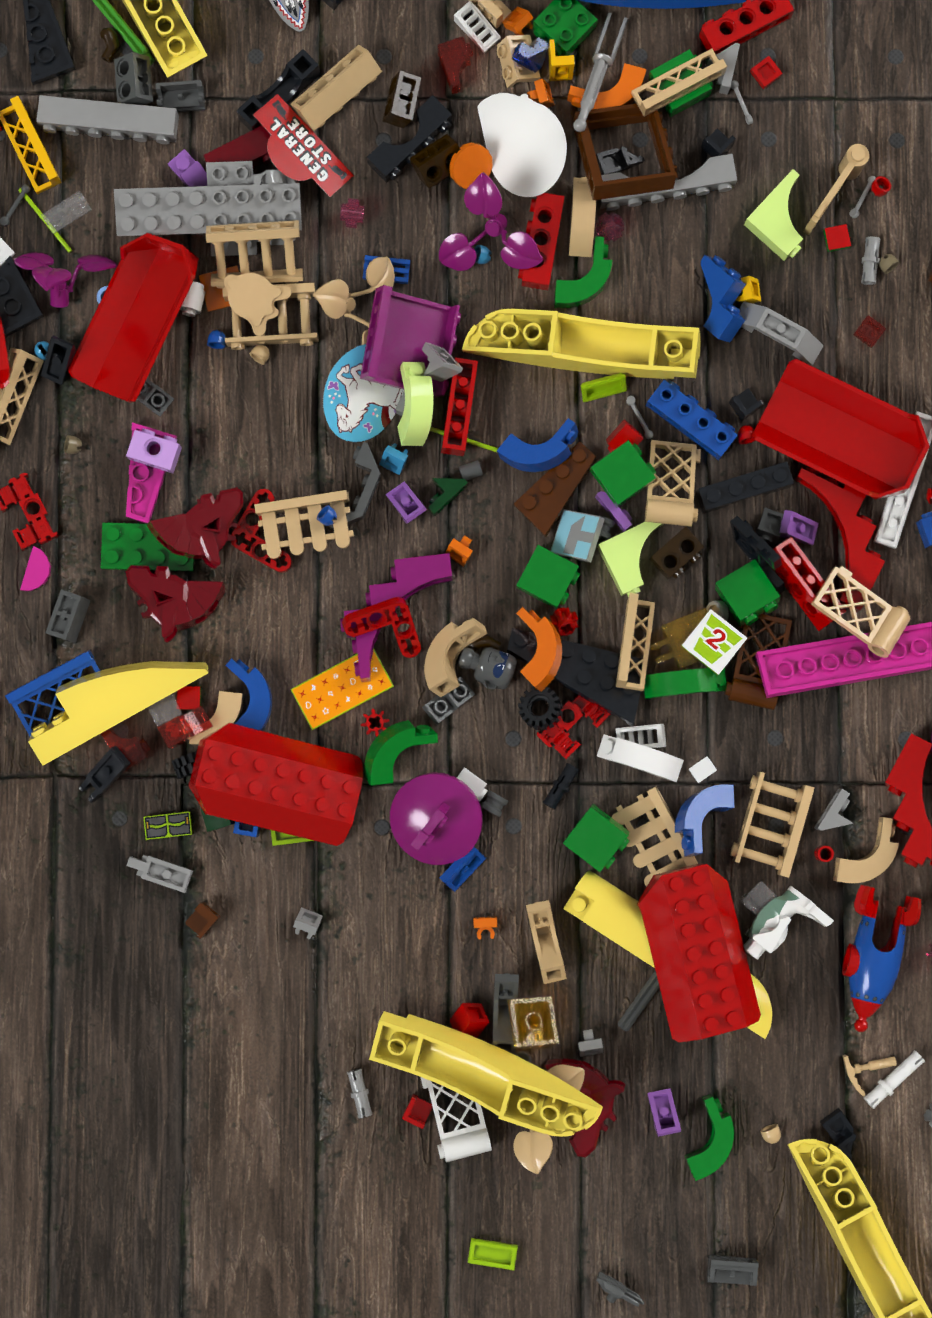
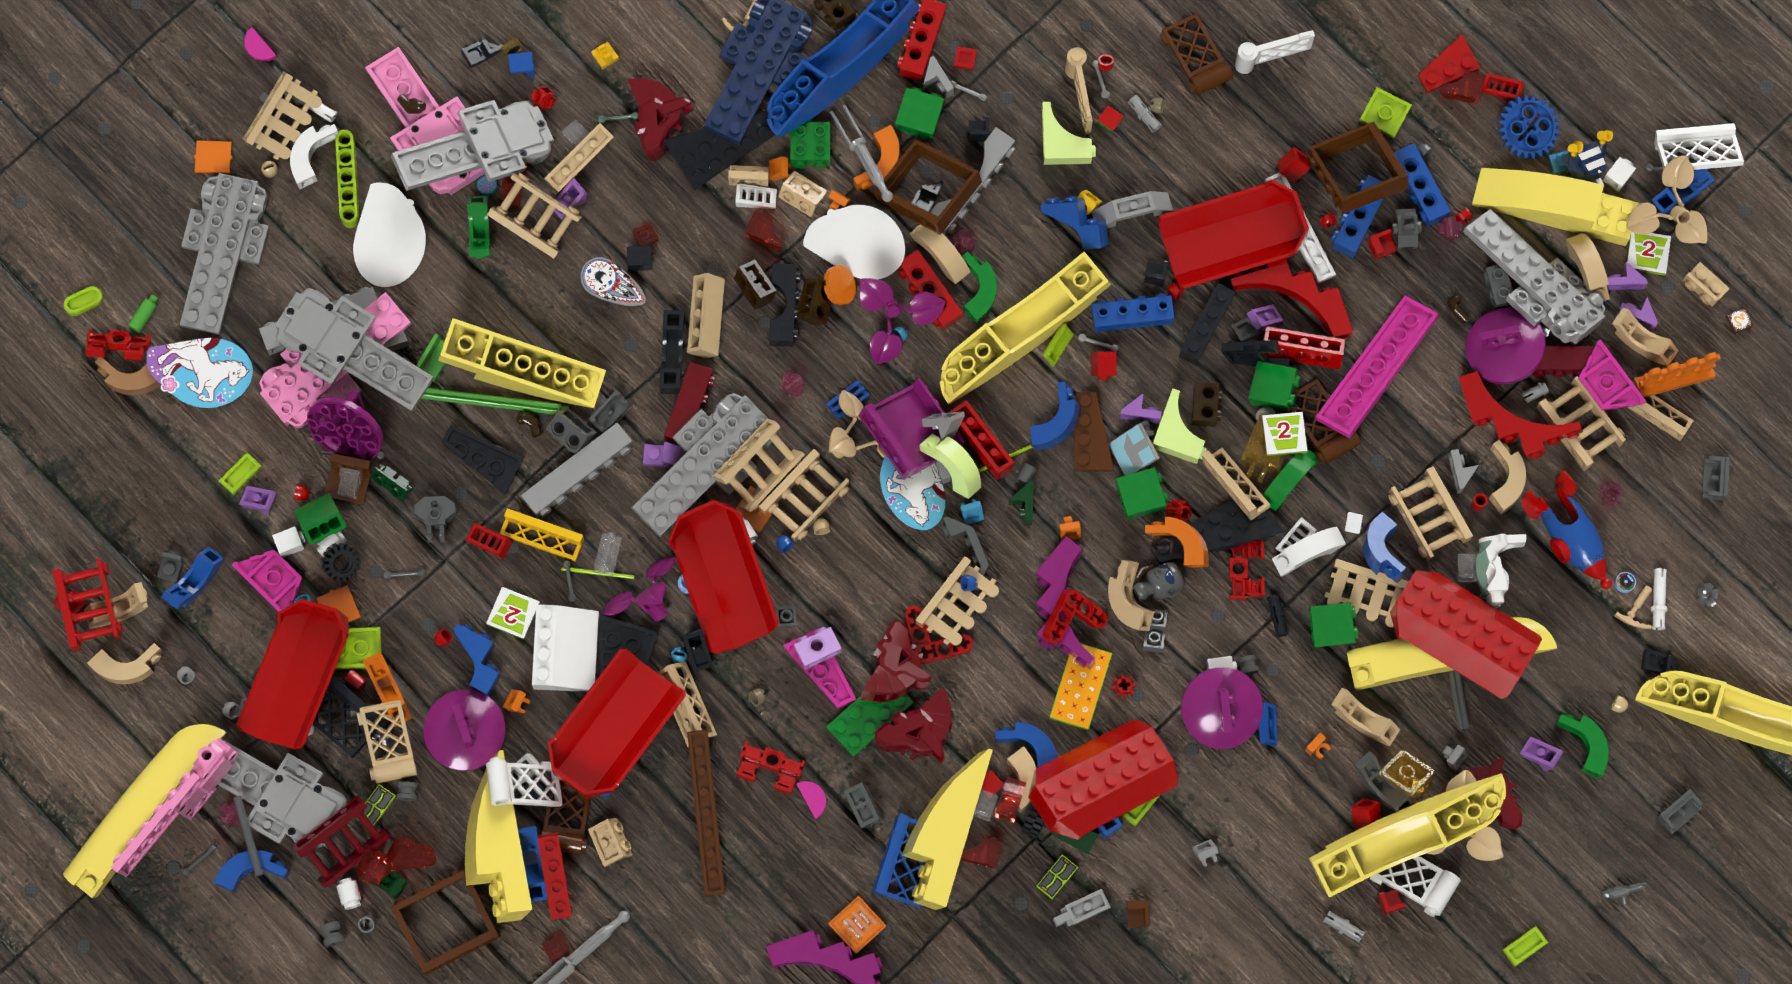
camera: 45 degrees left, 10 degrees down
black hinge [79,746,131,803] -> none
tan tile [224,273,292,336] -> none
sticker [253,94,354,197] -> none
green arch [364,720,438,786] -> none
medium lavender slope [386,481,427,524] -> none
clear blue piece [512,37,549,73] -> none
black tyre [518,686,563,730] -> none
yellow panel [548,39,575,81] -> none
green brick [590,440,656,508] -> none
tan fence [631,49,727,117] -> none
tan piece [645,440,701,527] -> none
tan piece [811,566,911,658] -> none
clear red tile [853,315,886,348] -> none
none -> tile [1614,572,1636,593]

